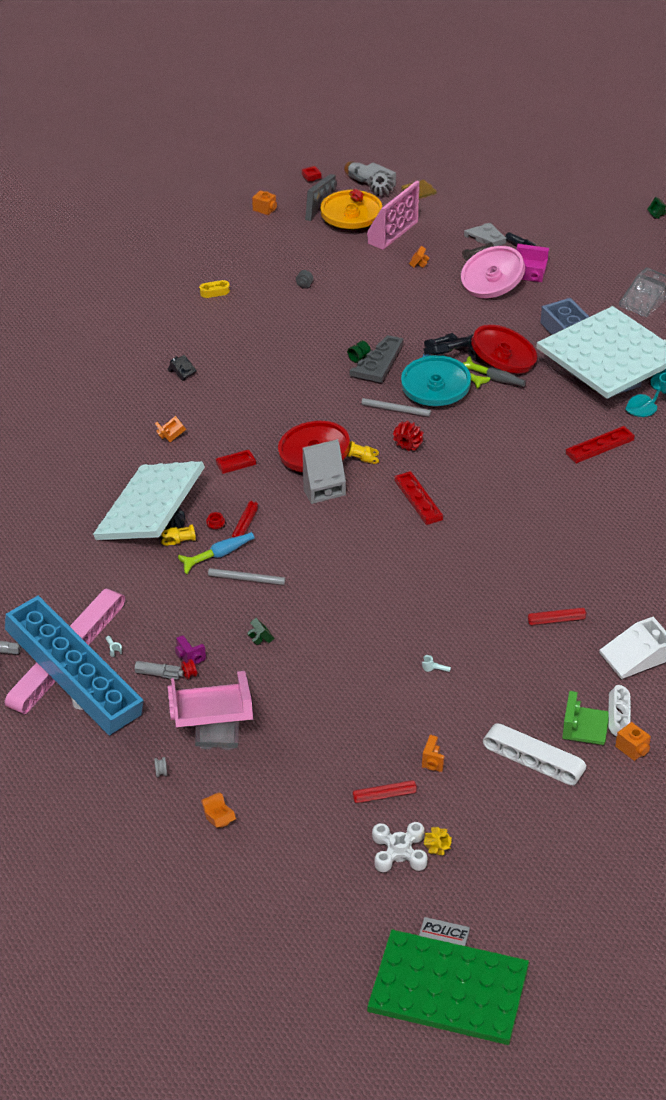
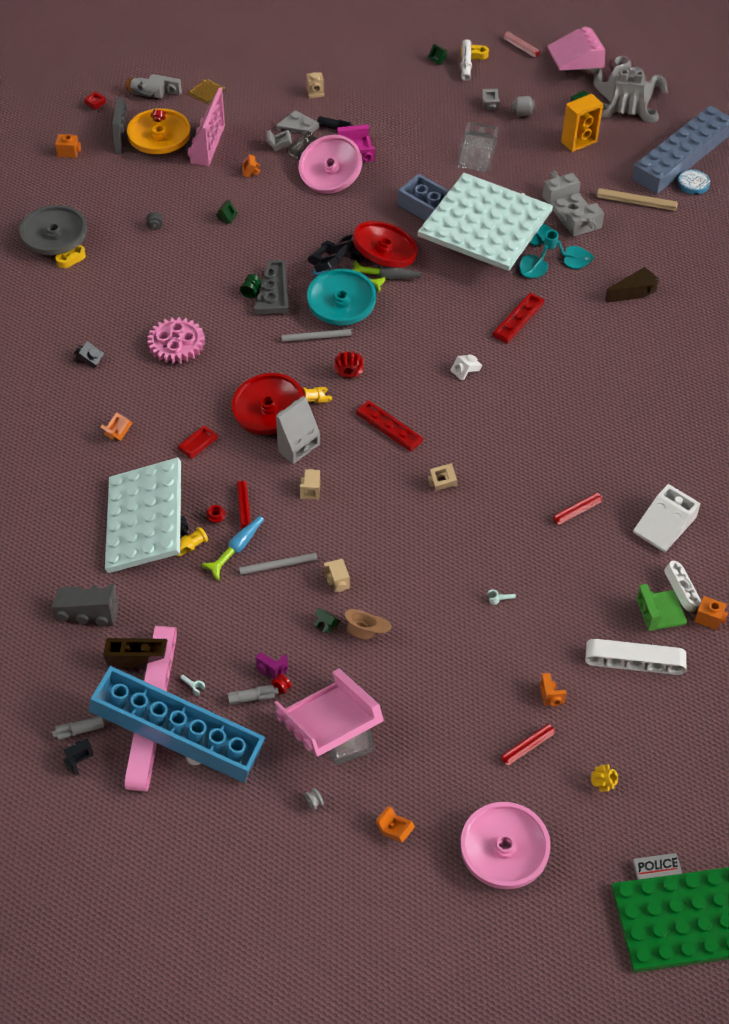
camera: 25 degrees left, 10 degrees up
light grey gear [368,170,394,197] -> none
white gear [372,822,428,872] -> none
none -> dark grey dish [19,205,88,255]
none -> dark grey wedge [52,584,119,626]
none -> dark brown slope [103,638,168,669]
none -> bright pink gear [147,317,205,364]
none -> dark green tile [215,200,238,224]
none -> light grey bracket [266,130,292,152]
none -> tan brick [300,469,321,500]
none -> tan brick [306,72,324,98]
none -> tan brick [324,559,350,592]
none -> medium nougat piece [345,609,392,640]
none -> tan brick [428,463,457,491]
none -> white bracket [451,354,482,380]
none -> bright pink dish [460,802,550,889]

